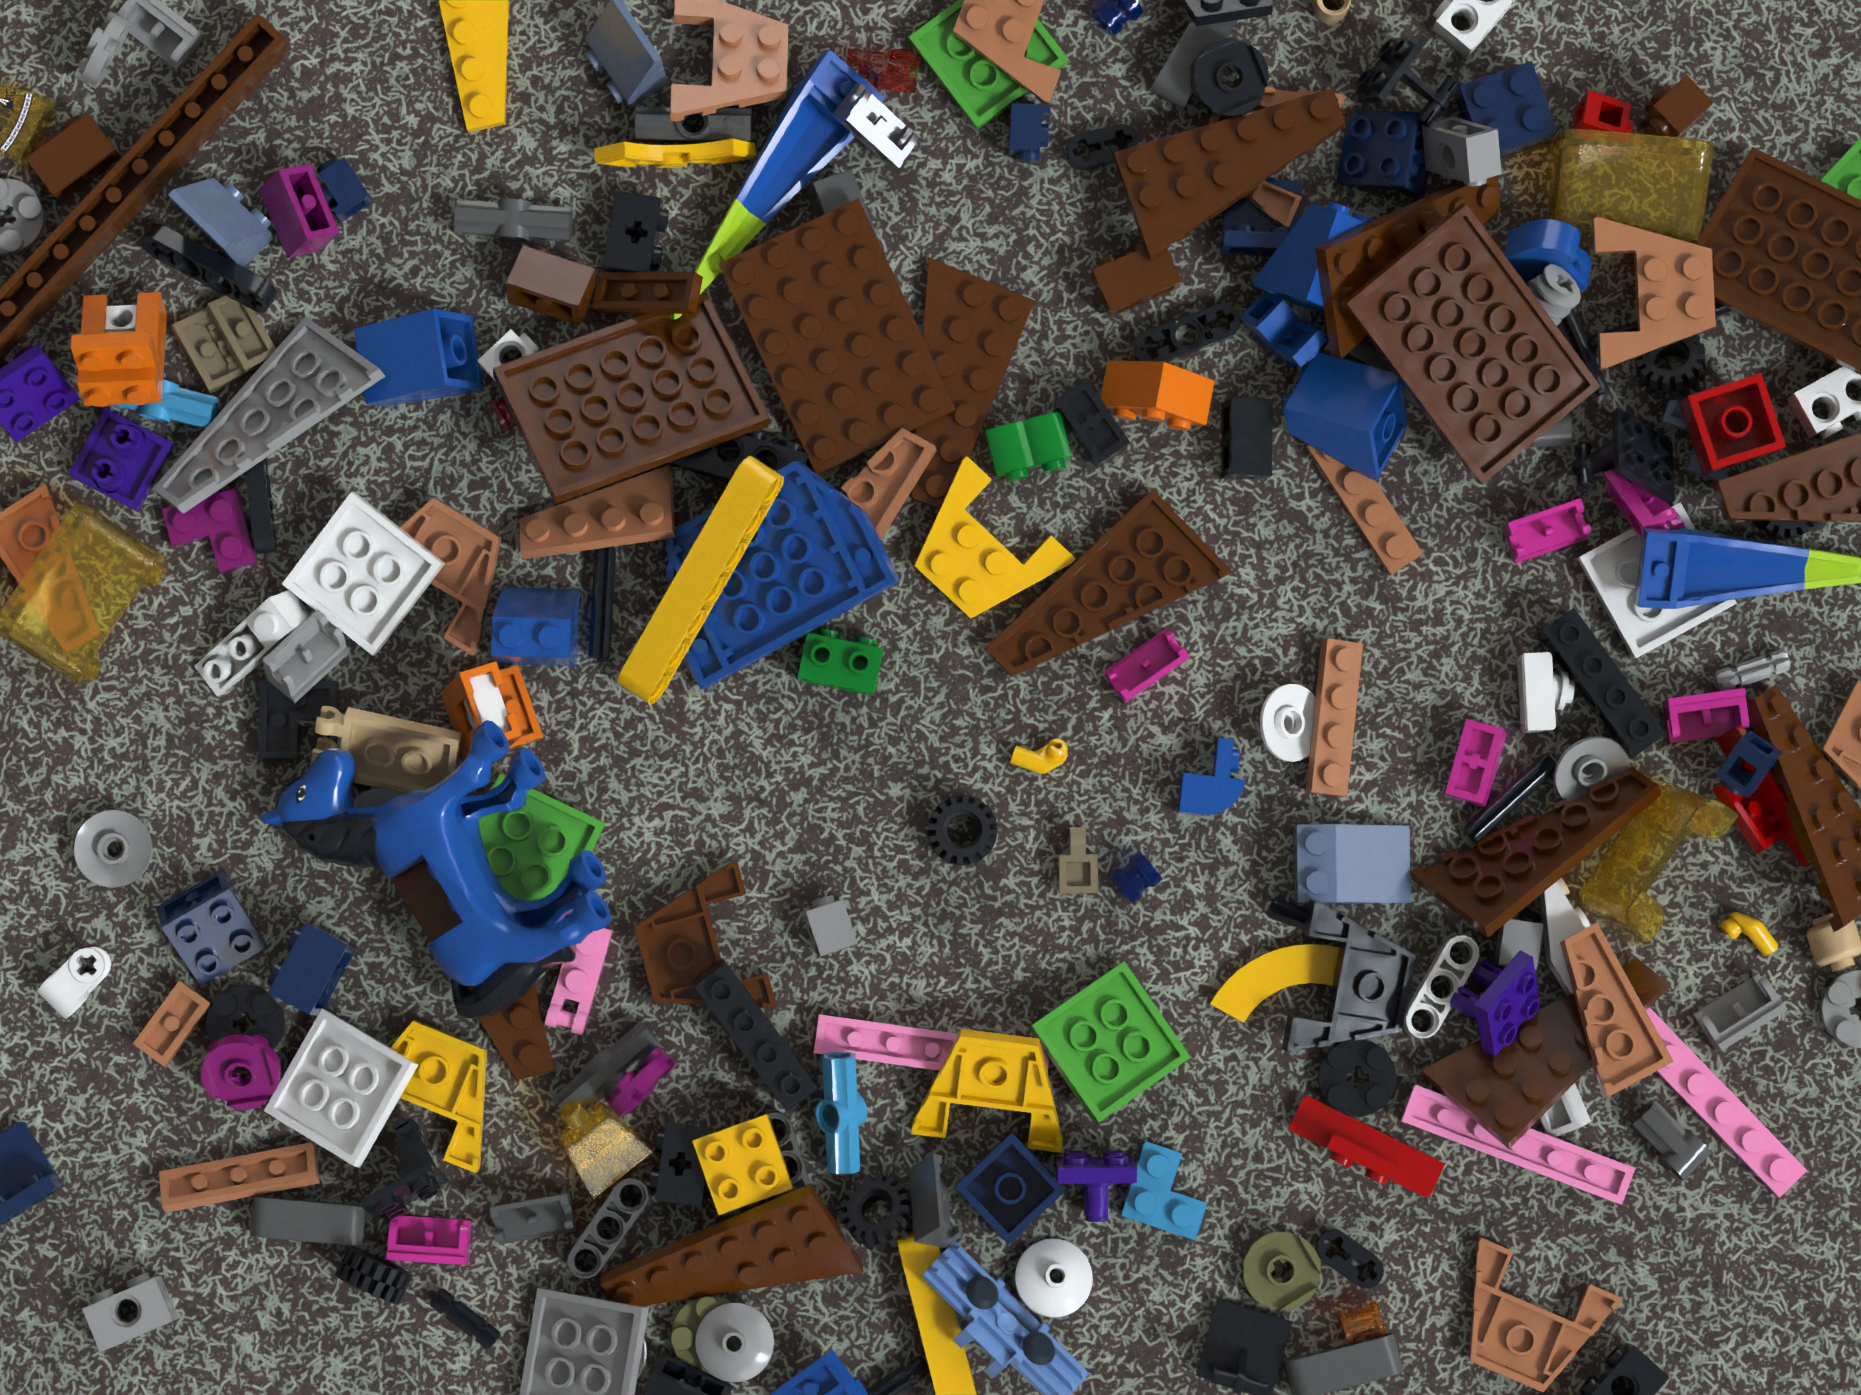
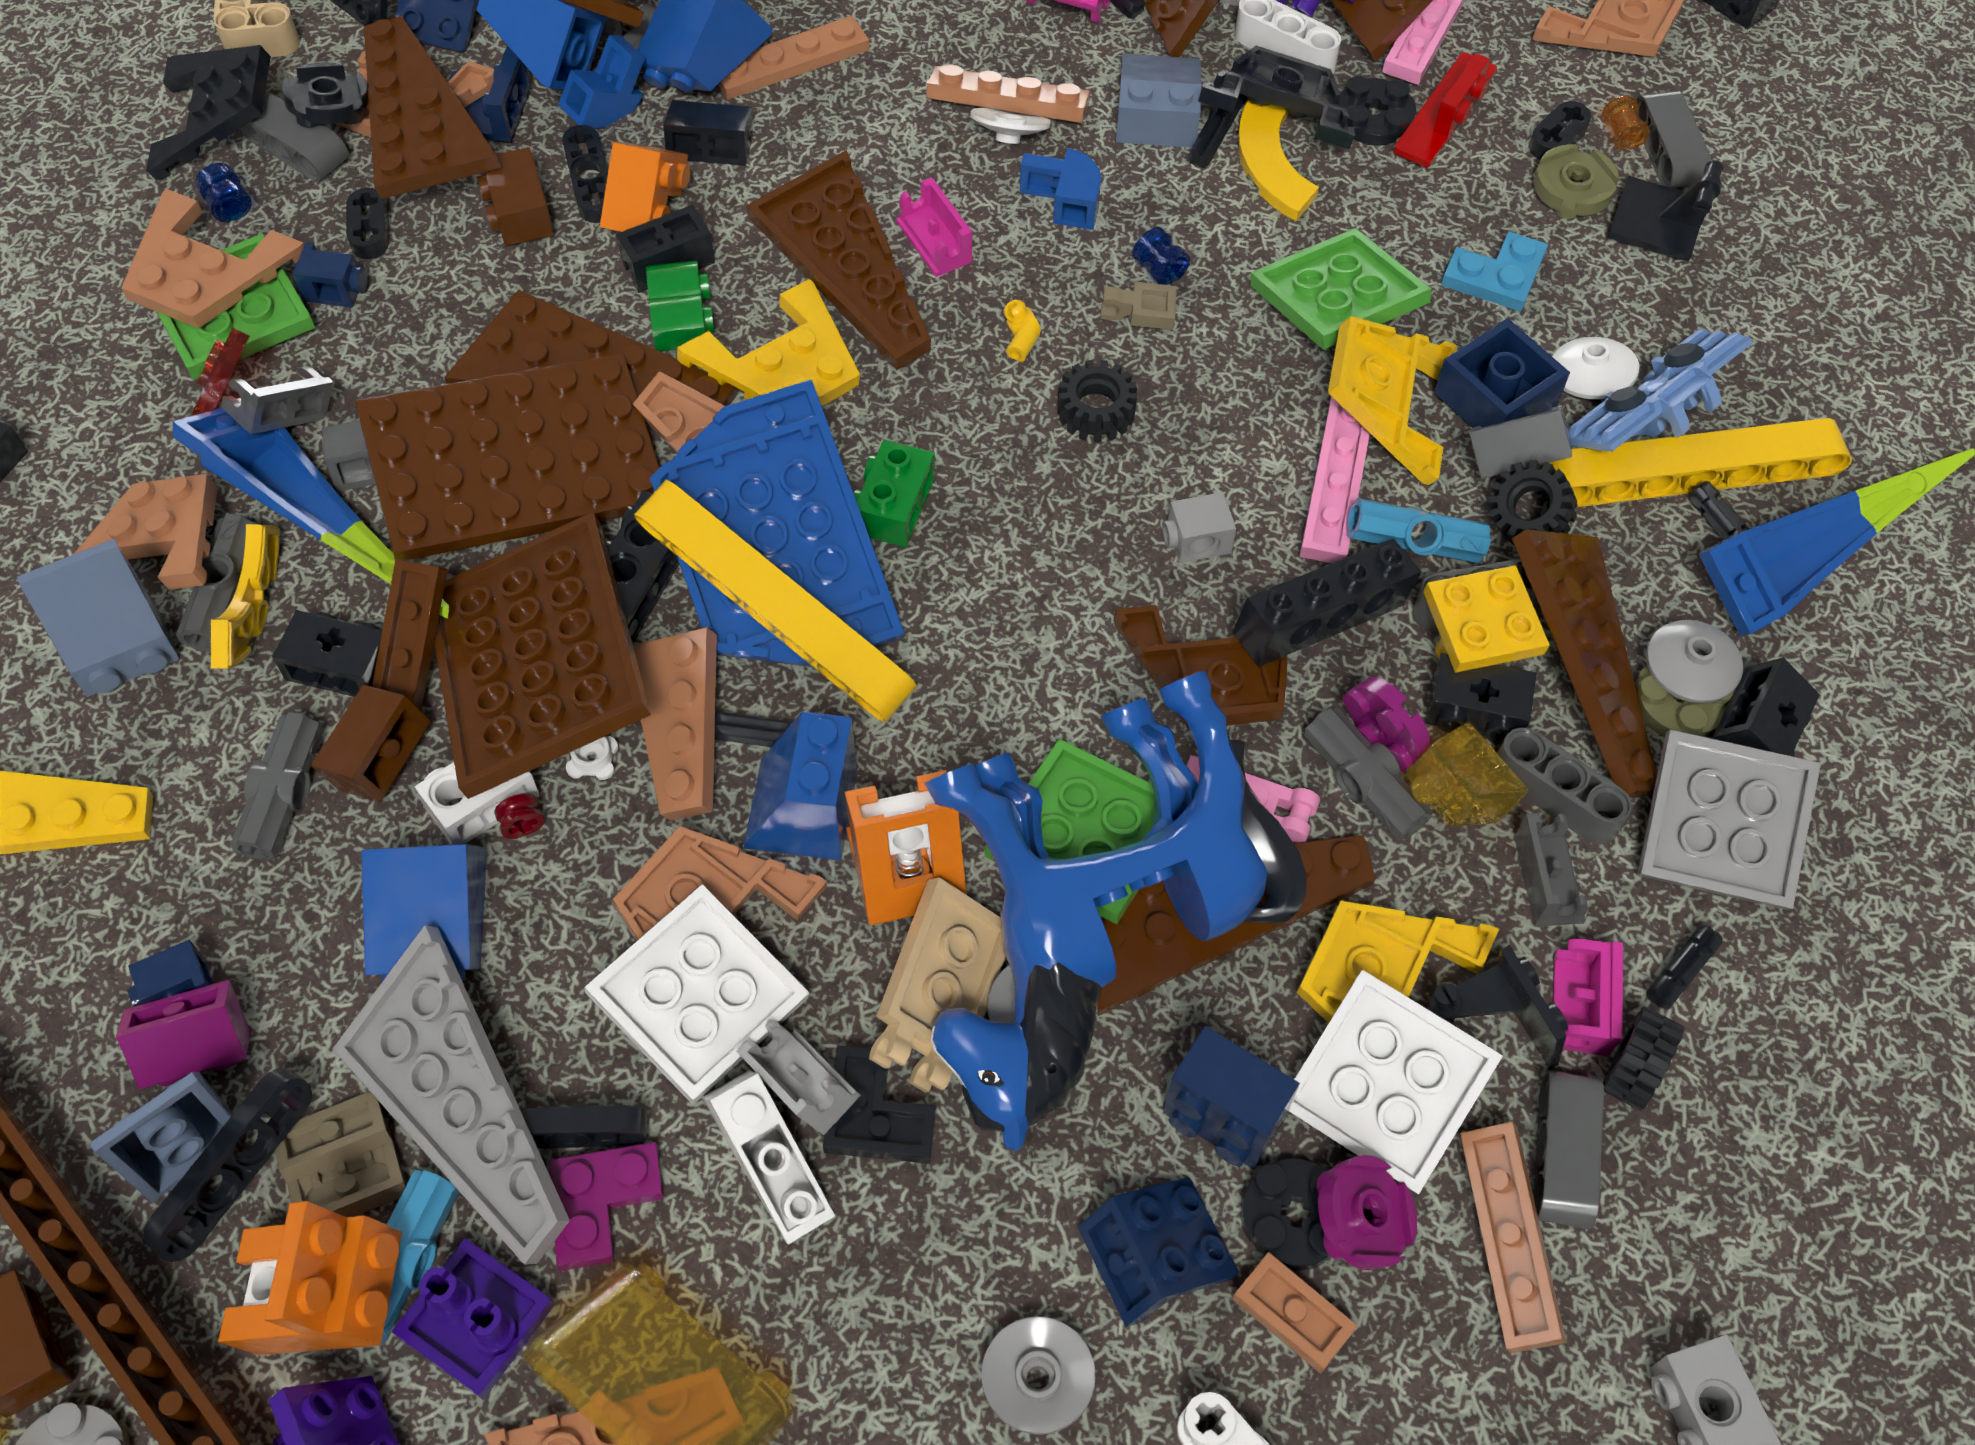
camera: 85 degrees left, 25 degrees down
dark purple plate [1055,1150,1137,1222] -> none

